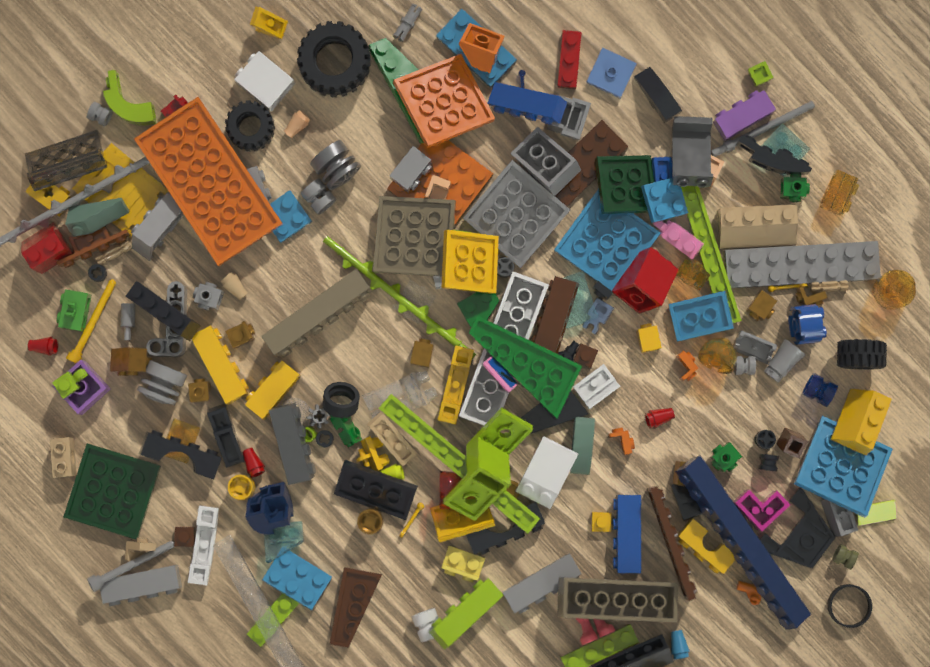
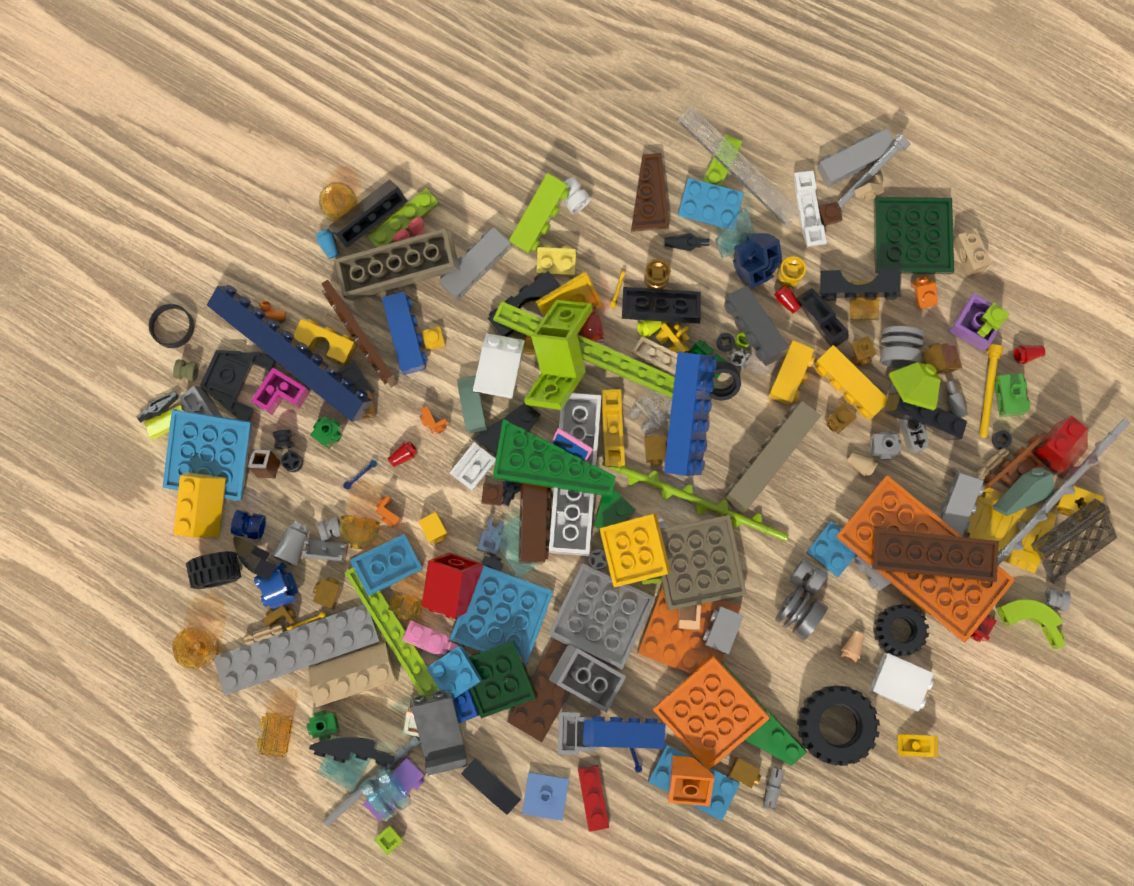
camera: 160 degrees right, 5 degrees down
none -> black piece [136,391,179,423]
none -> black slope [233,536,276,581]
none -> clear blue hinge [343,460,377,490]
none -> clear light blue wheel [360,766,412,822]
none -> blue brick [664,352,717,476]
none -> black piece [665,233,709,252]
none -> pearl gold brick [727,757,761,789]
none -> reddish brown plate [871,528,999,582]
none -> lime slope [889,362,940,410]
none -> orange bracket [911,277,938,309]

